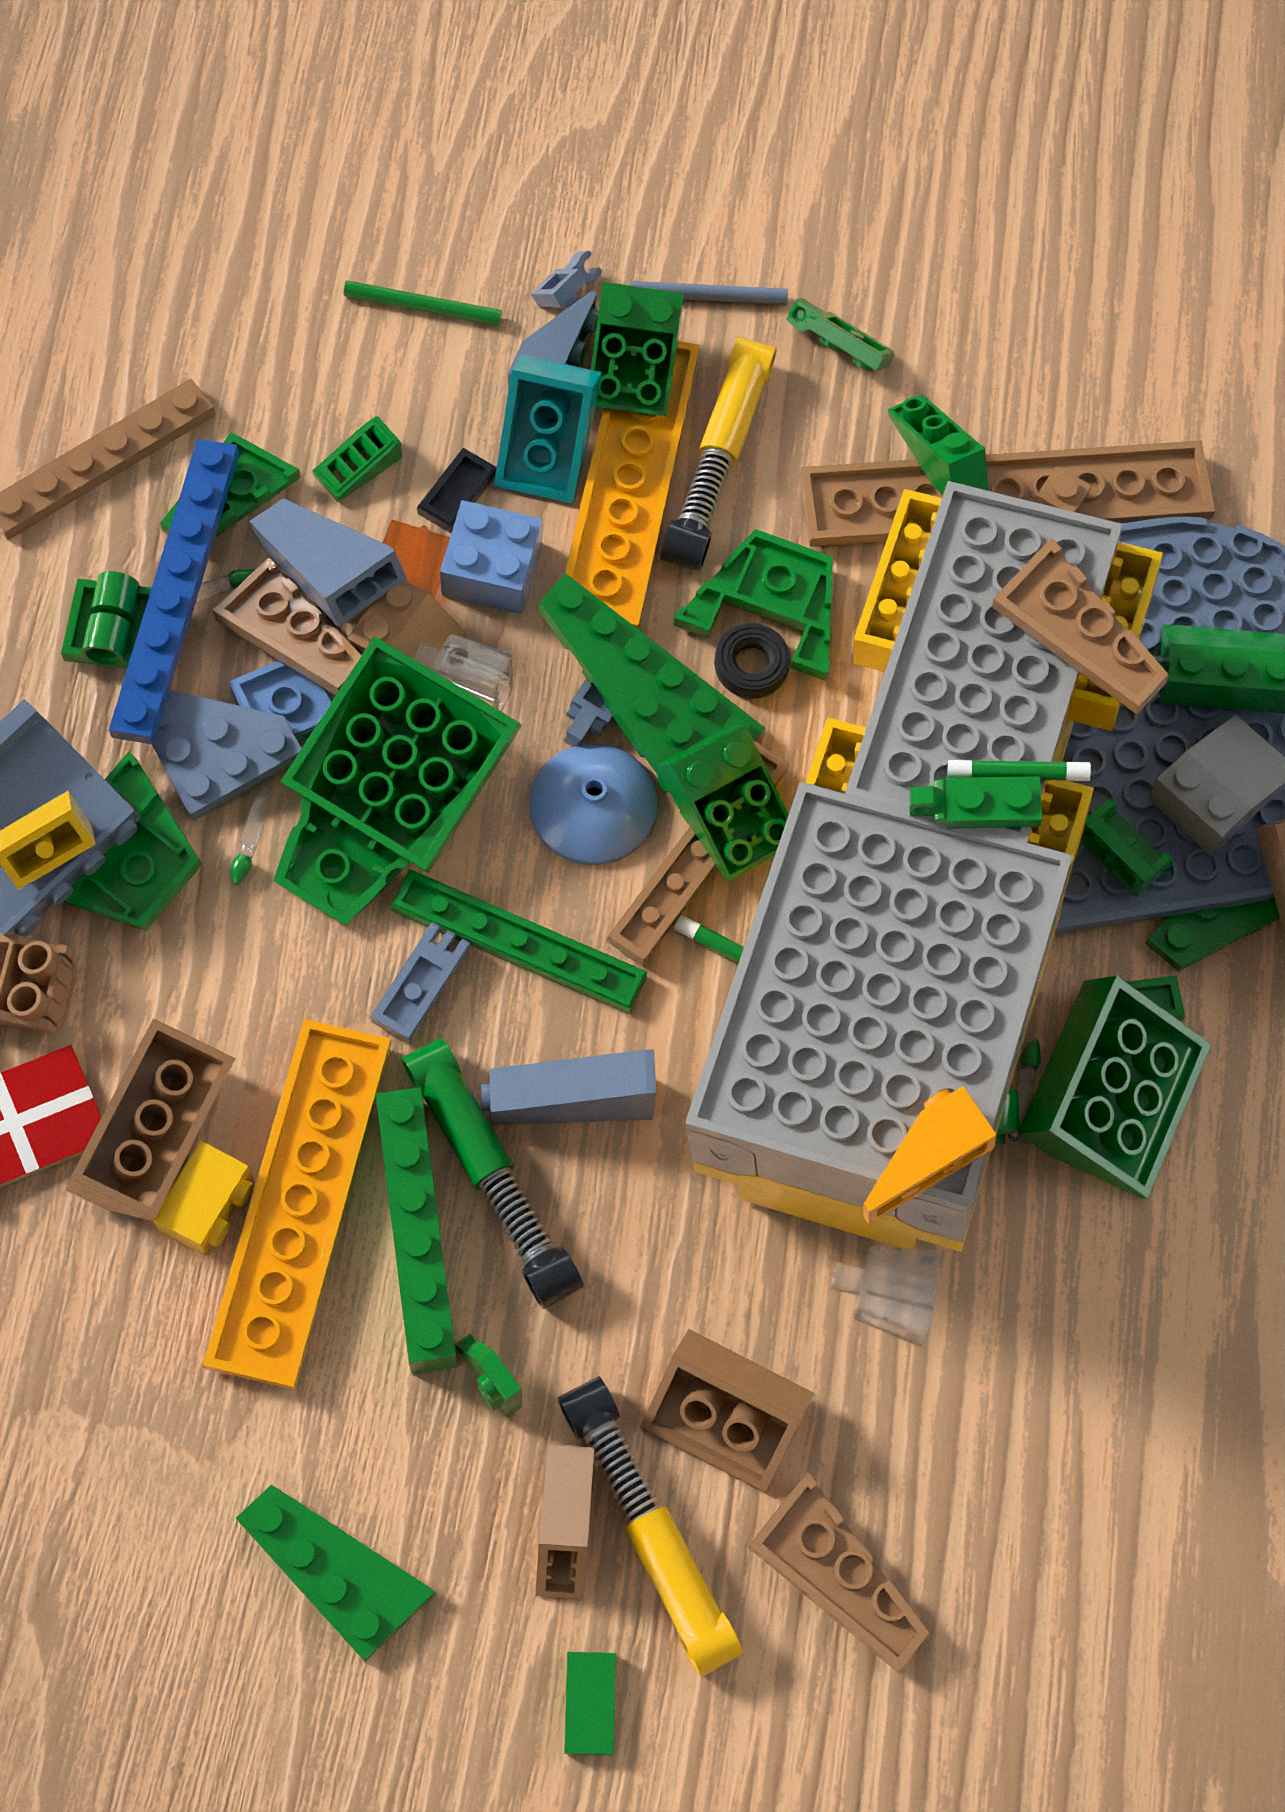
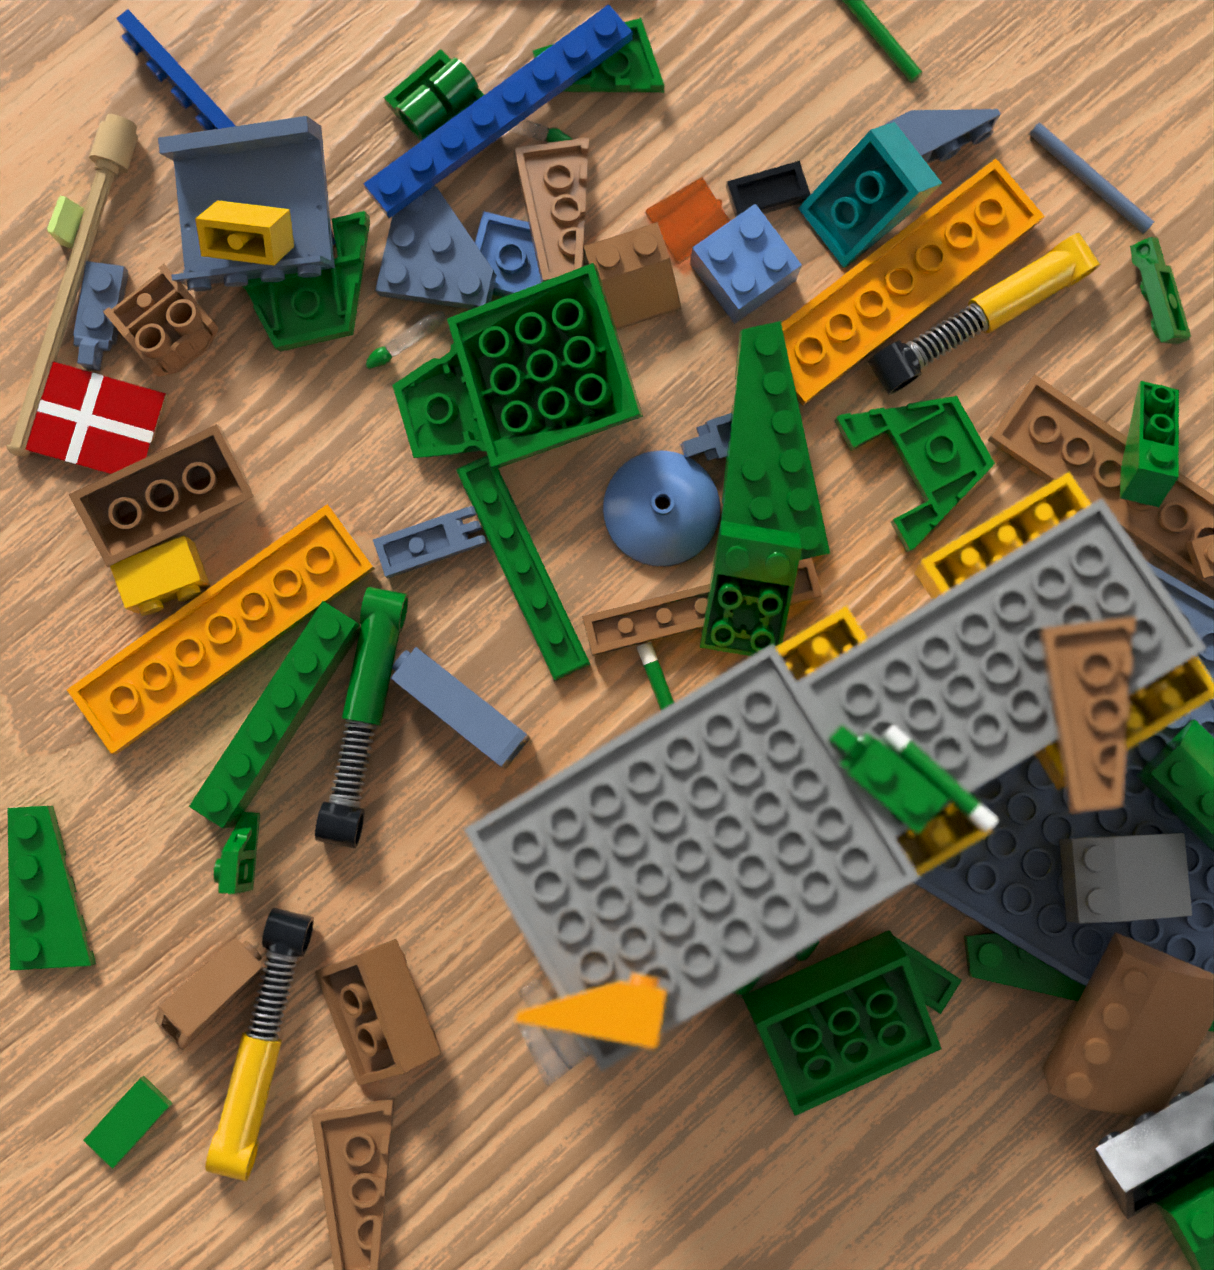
camera: 45 degrees right, 15 degrees up
sand blue slope [249,498,407,627] -> none
green slope [312,416,403,502] -> none
clear torso [414,634,513,712] -> none
sand blue plate [531,251,602,308] -> none
green slope [591,282,684,417] -> none
black tyre [714,623,790,699] -> none
green hinge [1080,798,1173,897] -> none

